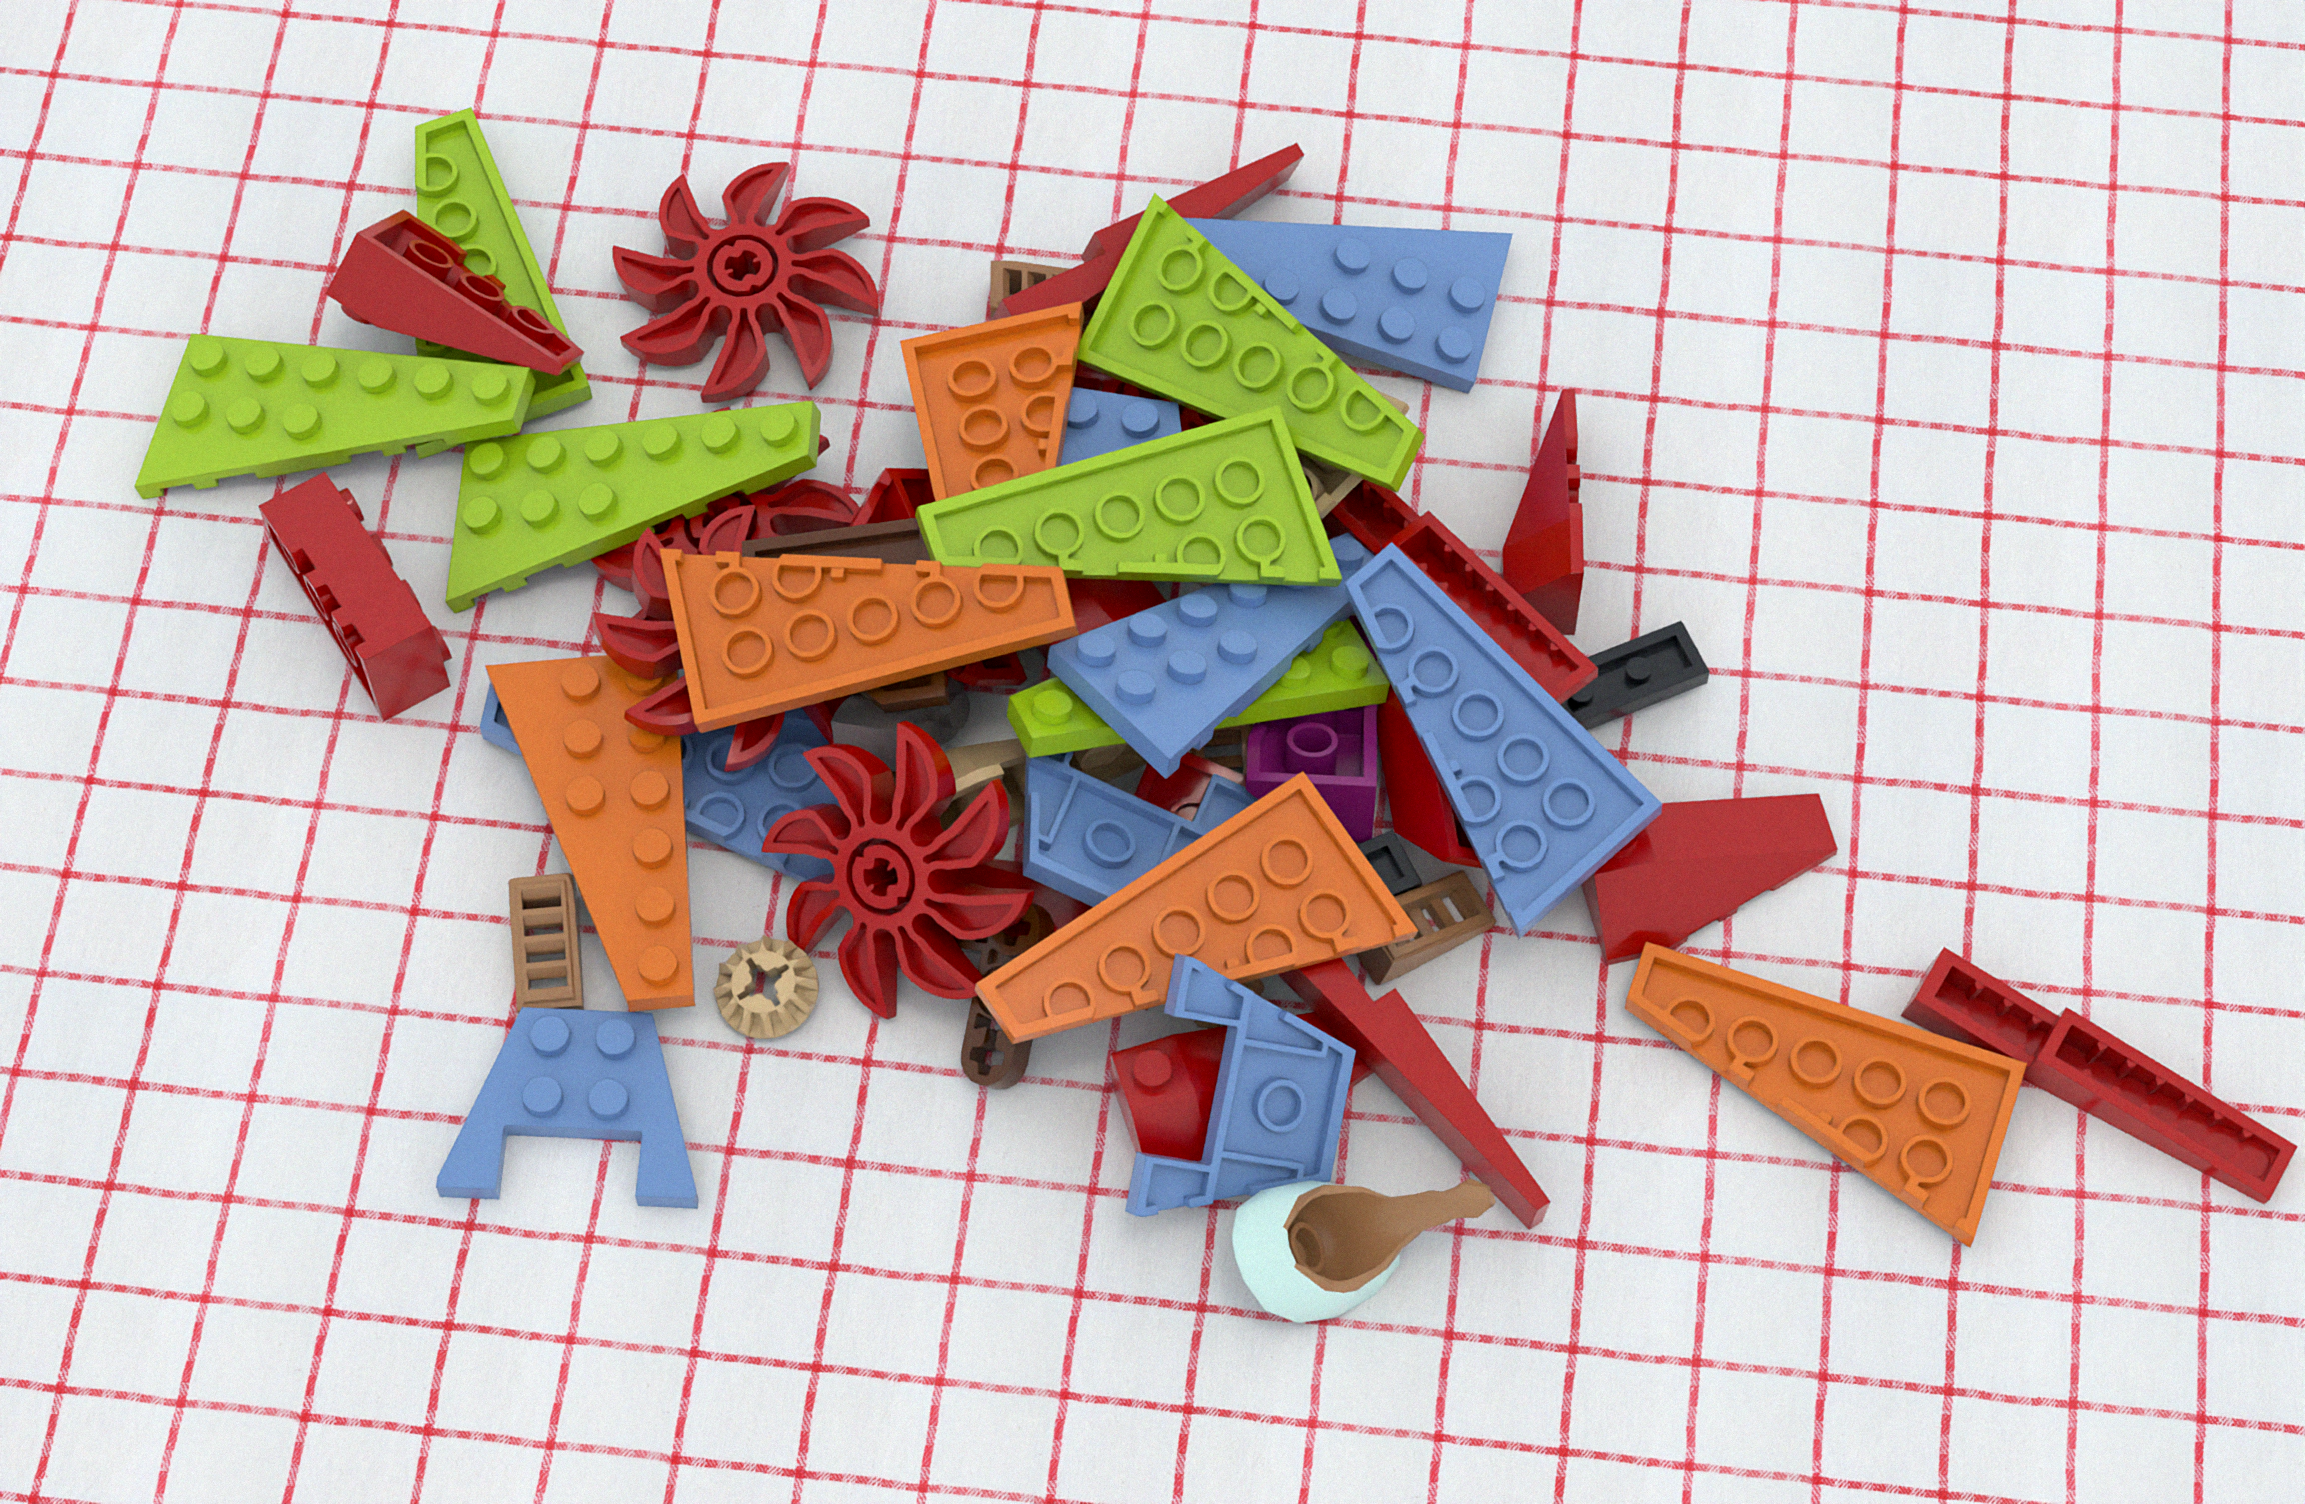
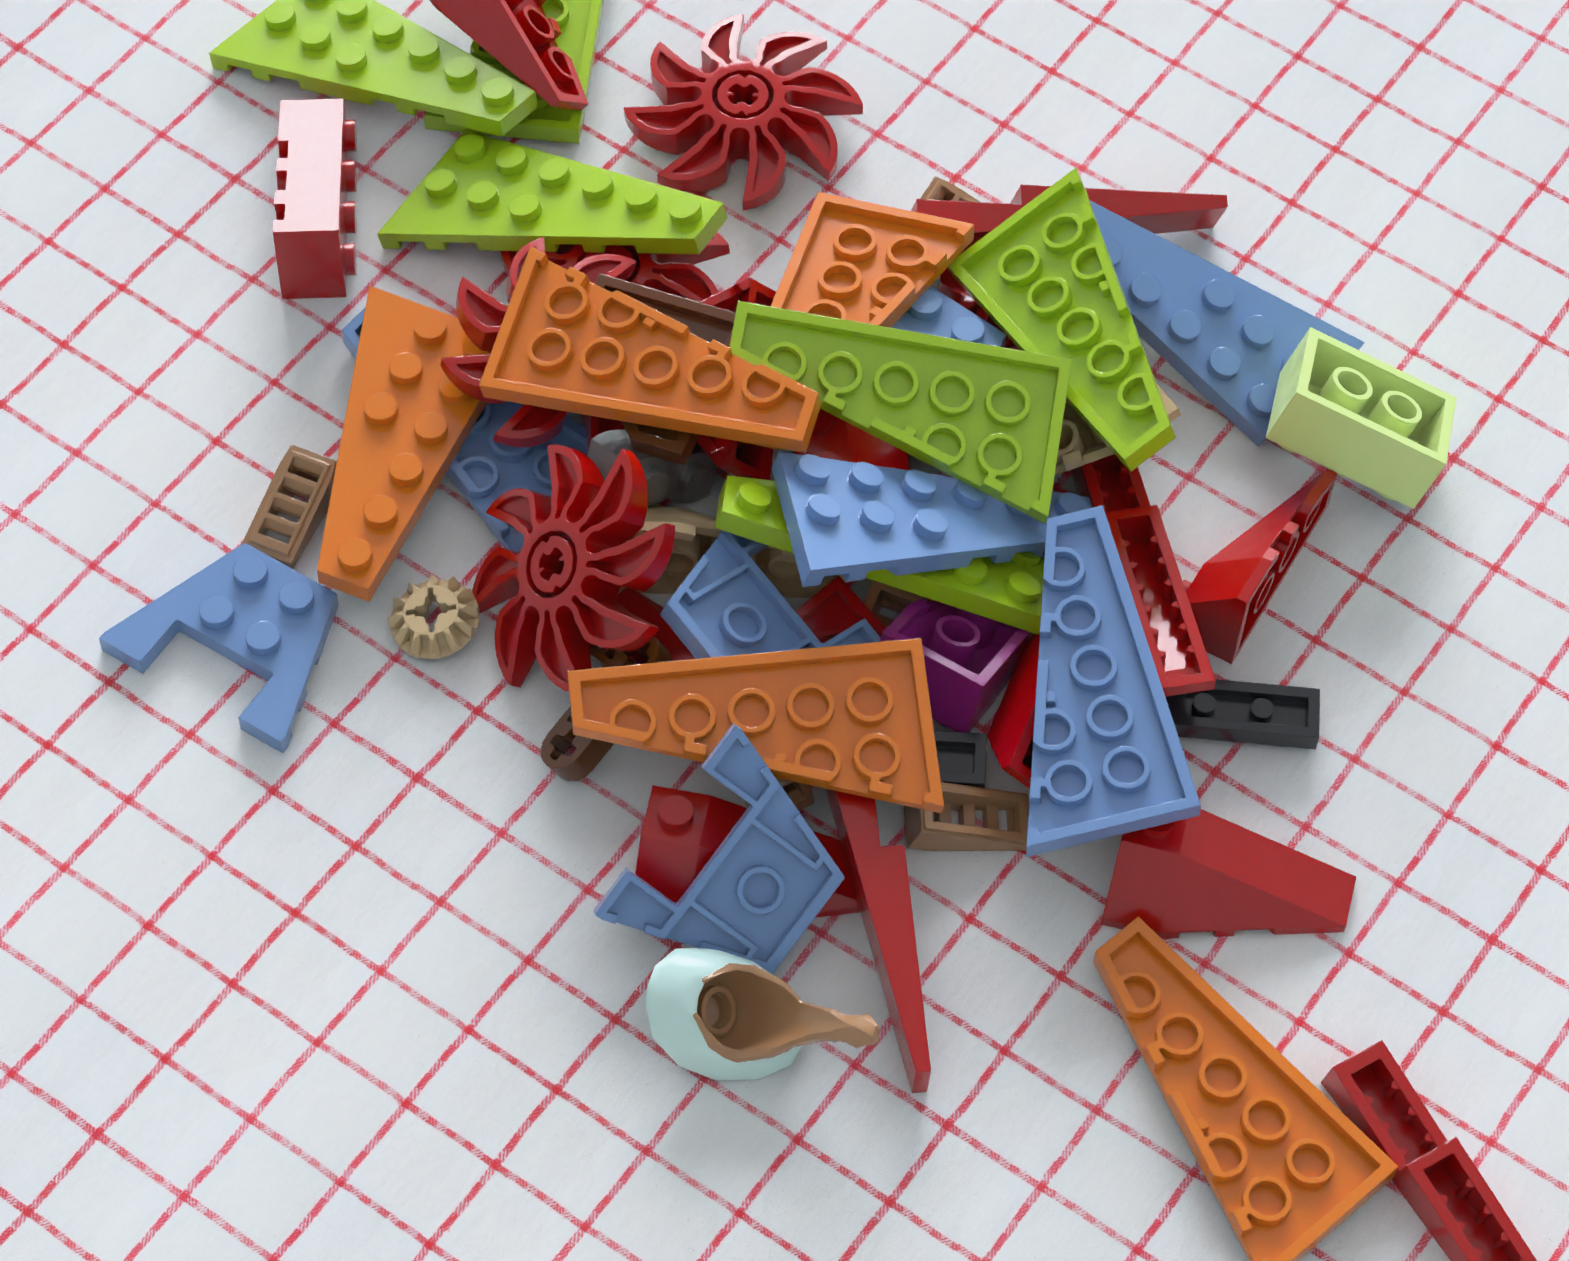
camera: 25 degrees right, 5 degrees down
none -> yellowish green brick [1266,327,1457,509]

